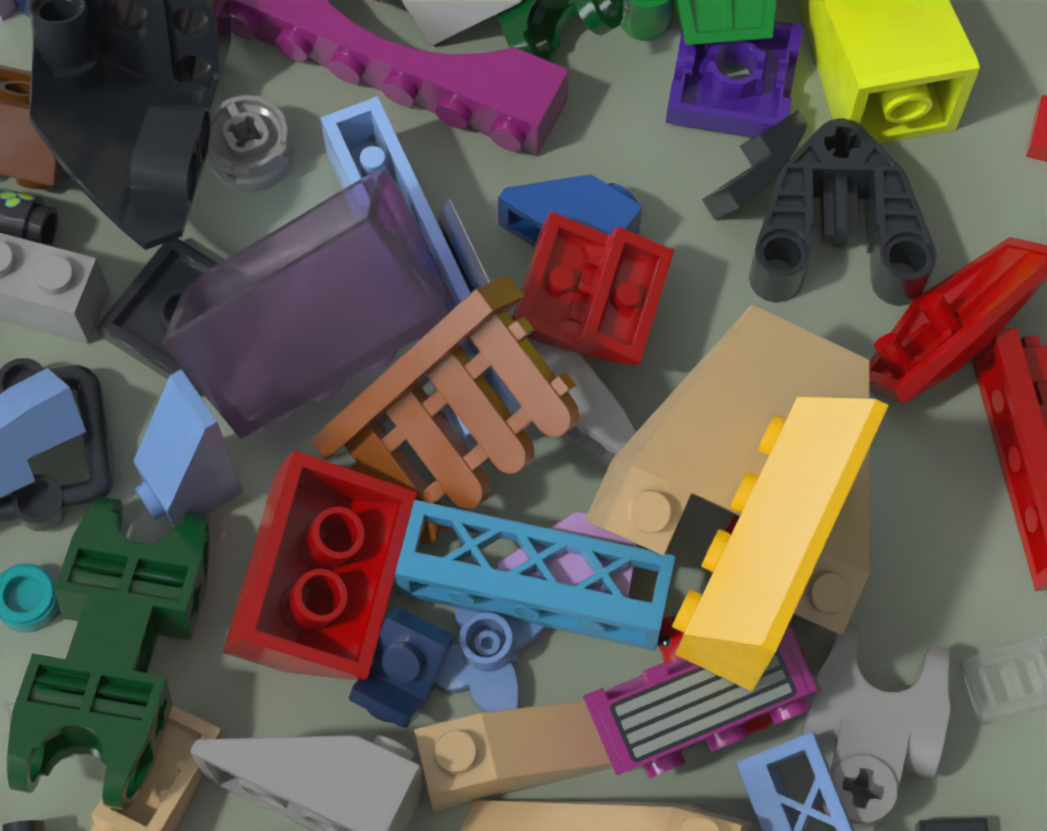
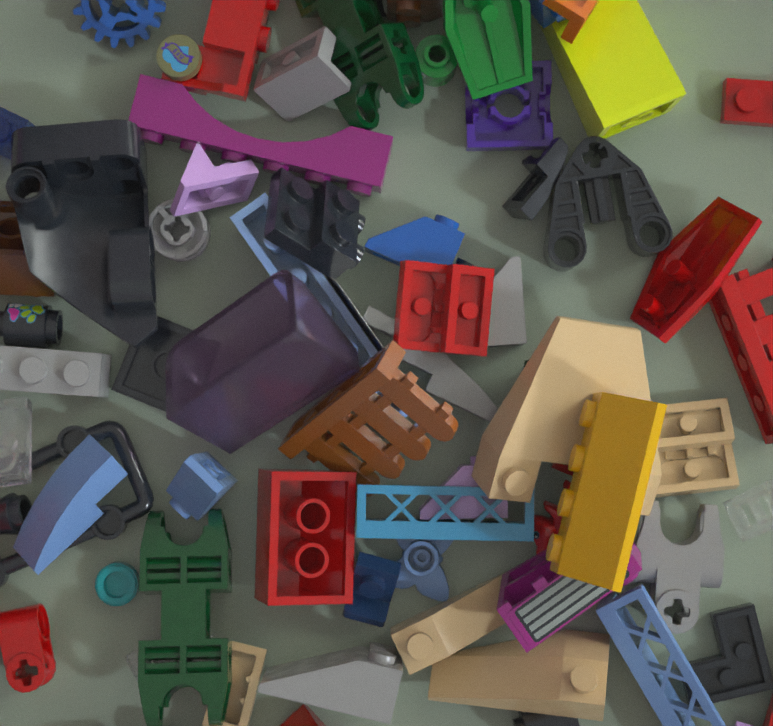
camera: 10 degrees left, 20 degrees up
none -> lavender slope [170,143,259,217]
none -> black plate [264,167,366,280]
none -> light grey slope [488,256,527,348]
none -> tan slope [655,398,740,498]

